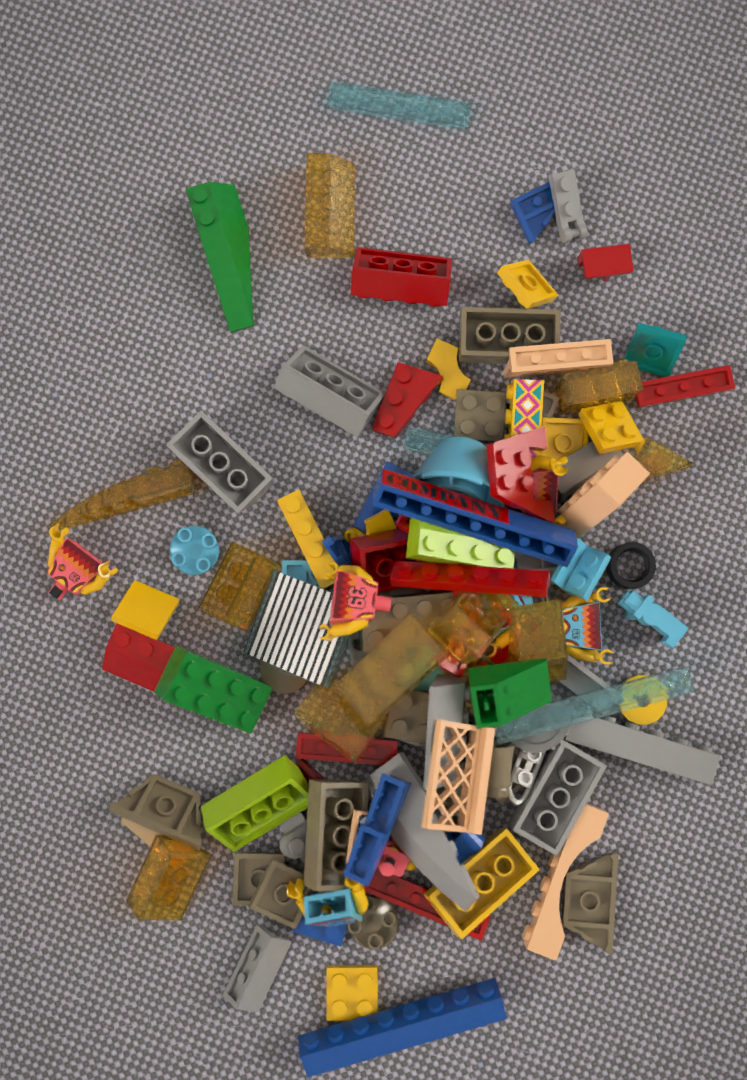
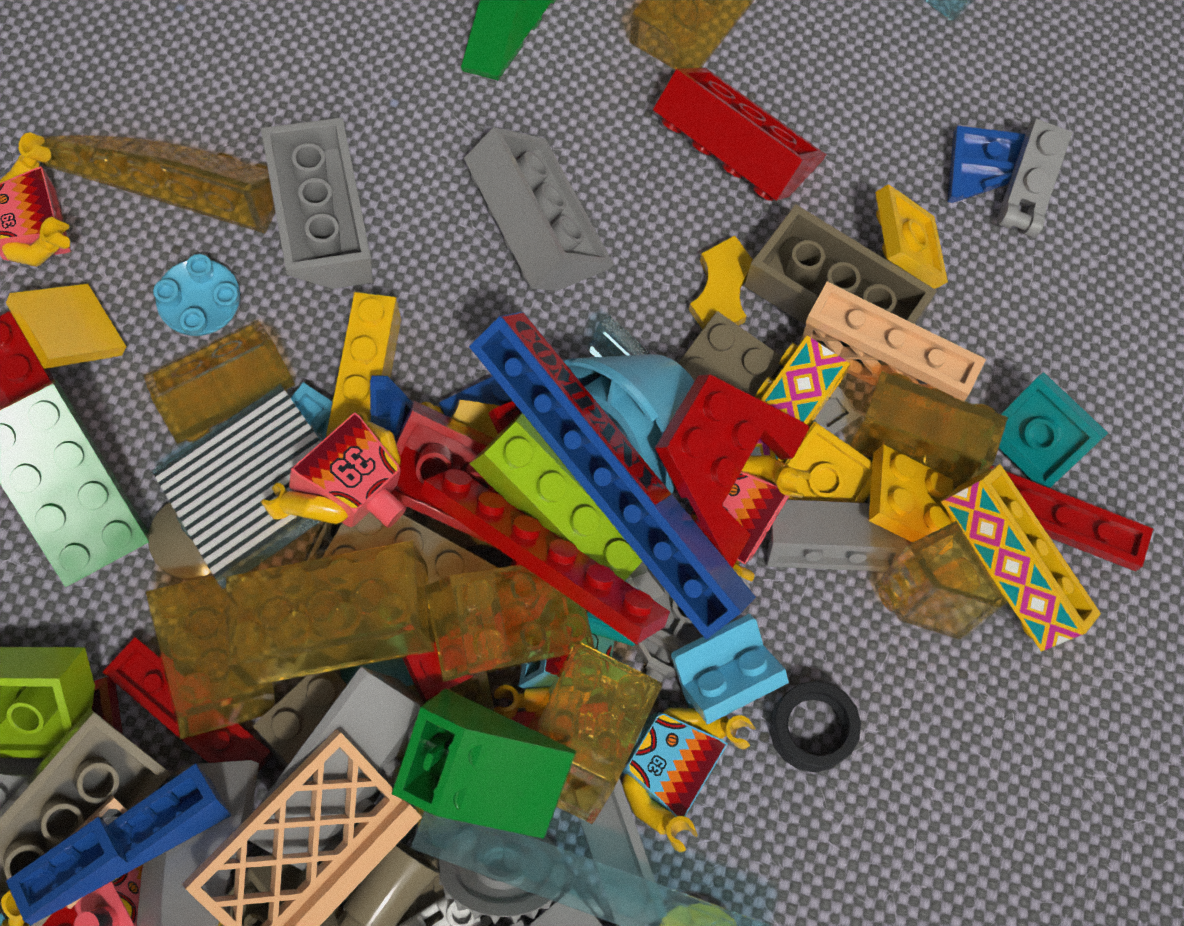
camera: 30 degrees right, 15 degrees down
red wing [372,362,444,439] -> none
light nougat brick [557,452,650,538] -> none
red panel [577,244,634,281] -> none
medium azure hips [617,590,689,648] -> none
none -> yellow brick [941,464,1101,652]

